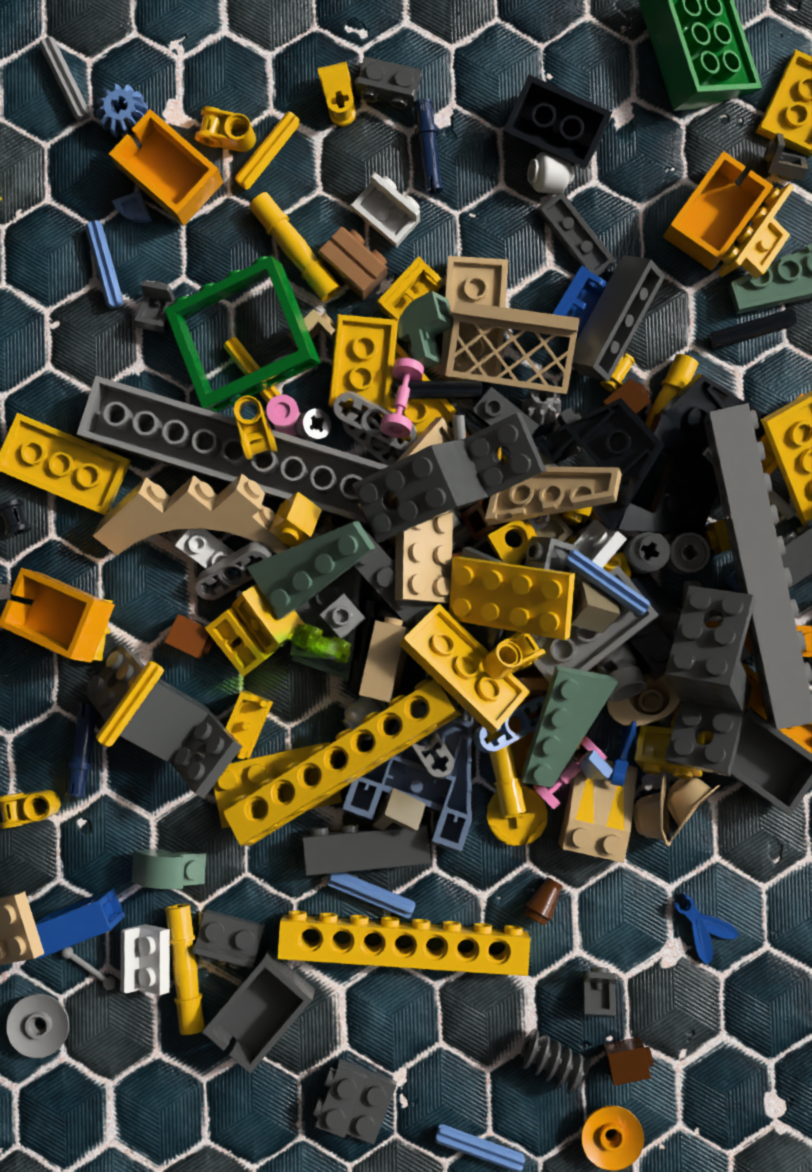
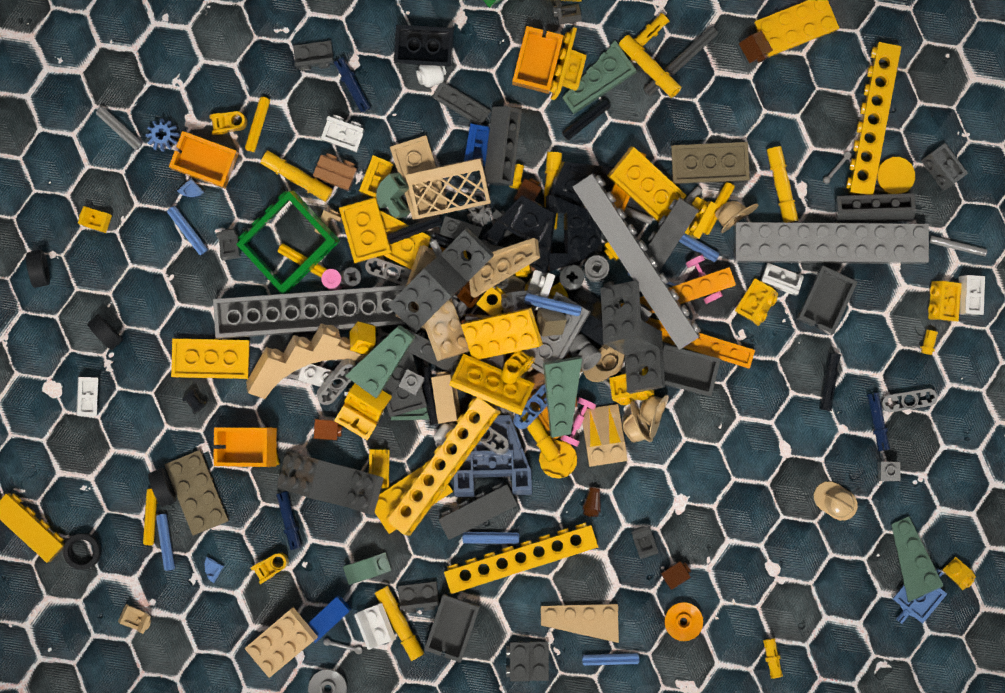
camera: 20 degrees left, 0 degrees up
yellow axle [96,661,164,747] -> none
yellow piece [233,396,278,460] -> none
clear neon green plate [287,624,351,664] -> none
yellow piece [317,61,356,127] -> none
light grey beam [333,391,417,450] -> none
dark tan panel [372,788,426,832] -> none
bright pink wheel [380,358,424,438] -> none
dark grey piece [521,1028,591,1095] -> none
tile [580,750,613,779] -> none
blue piece [608,721,637,787] -> none
blue piece [673,893,738,964] -> none
none -> tan wing [541,604,619,643]

